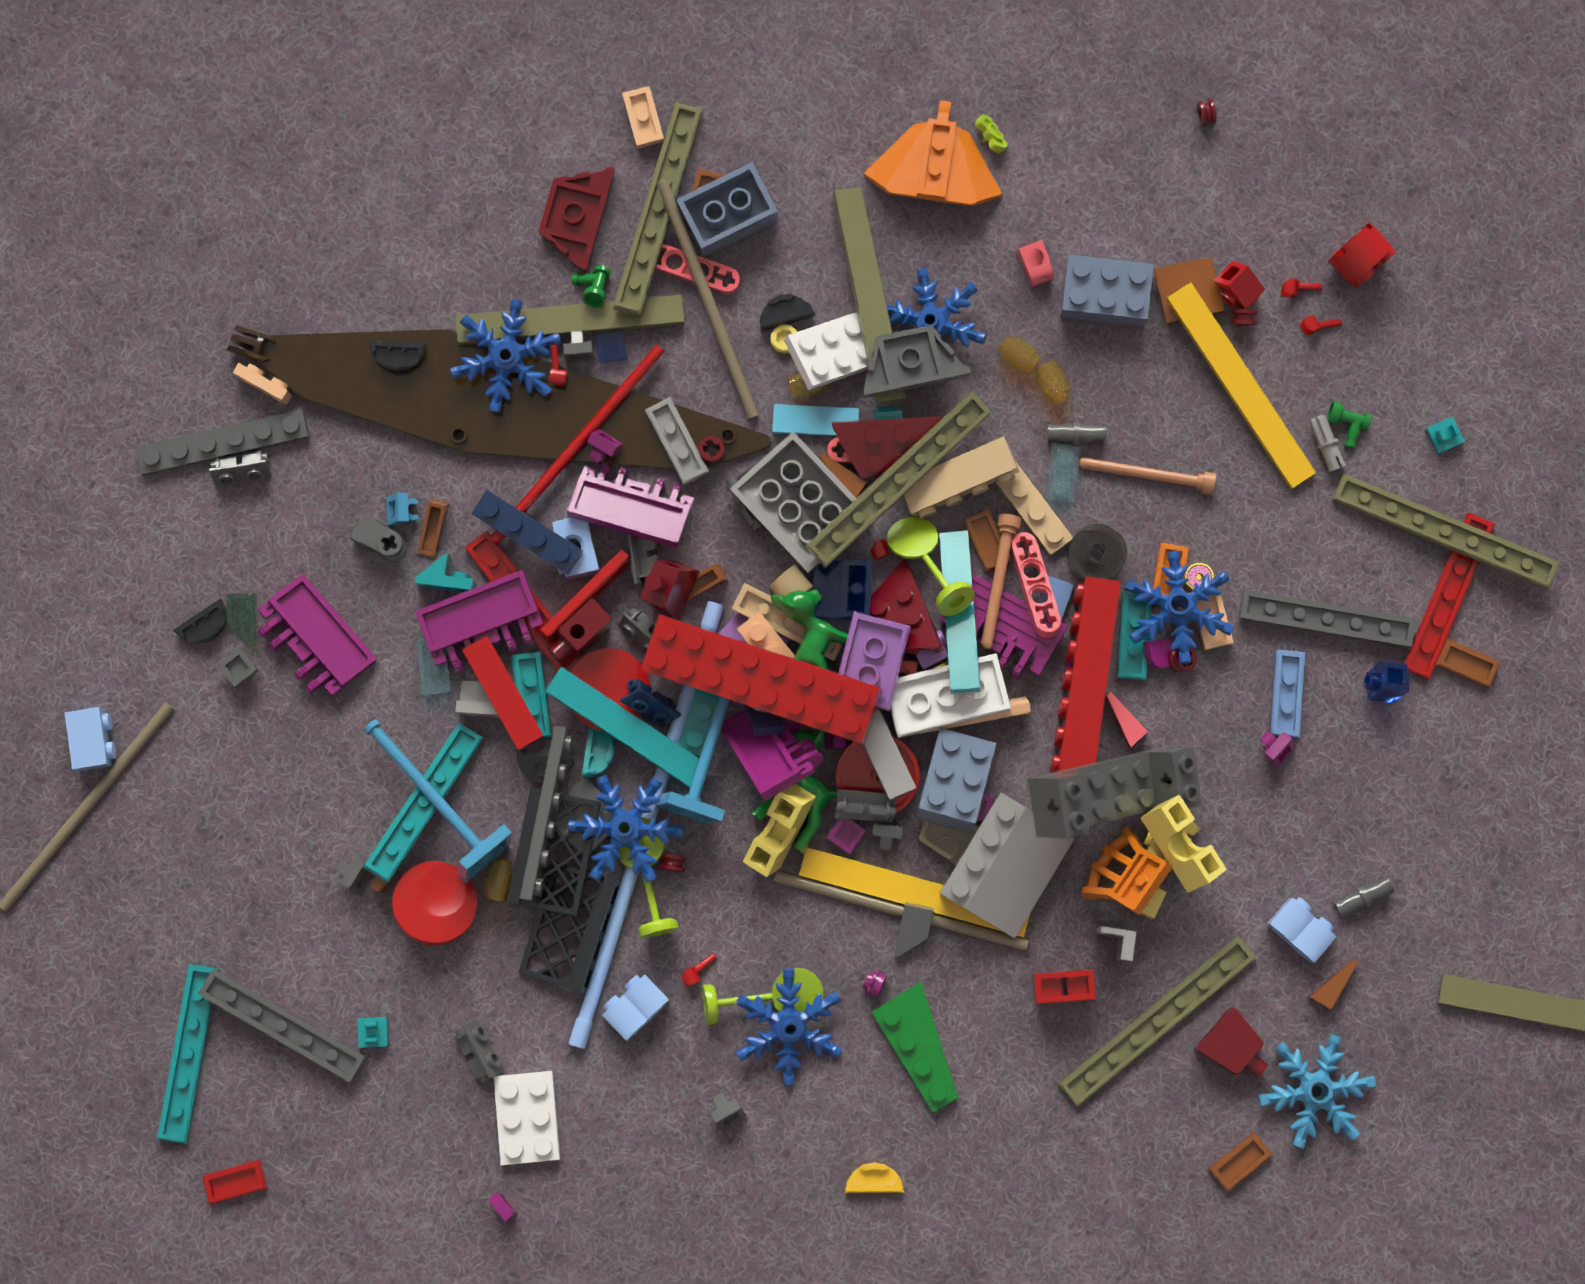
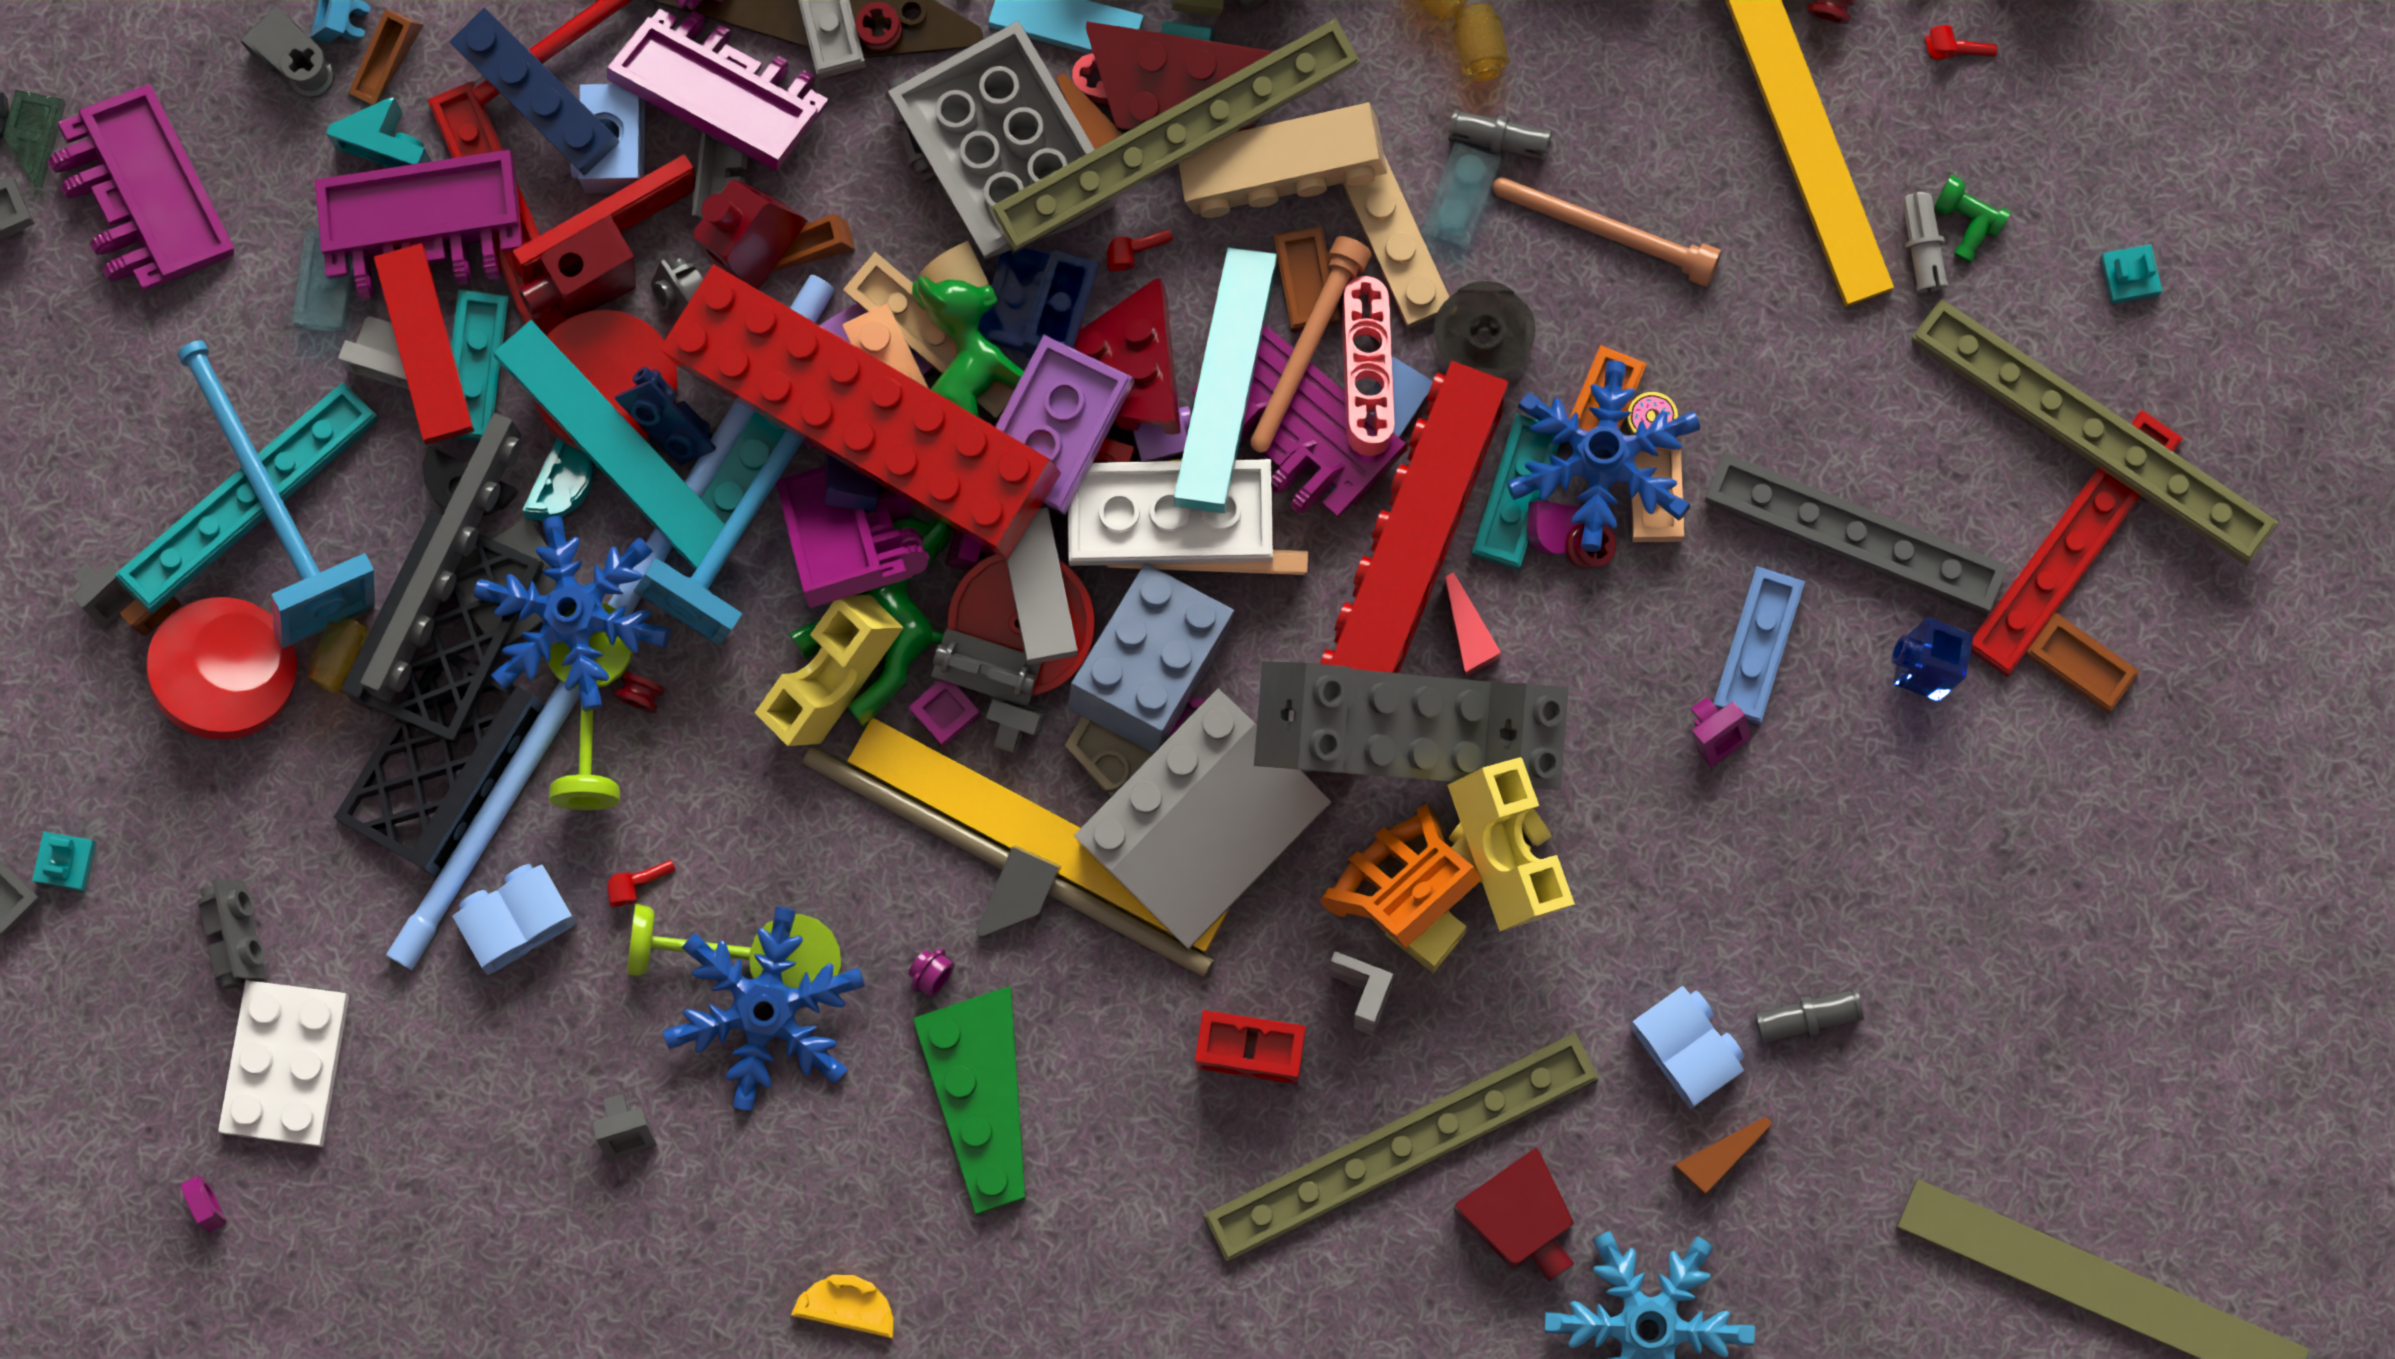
camera: 15 degrees right, 5 degrees down
lime piece [887,517,975,616] -> none

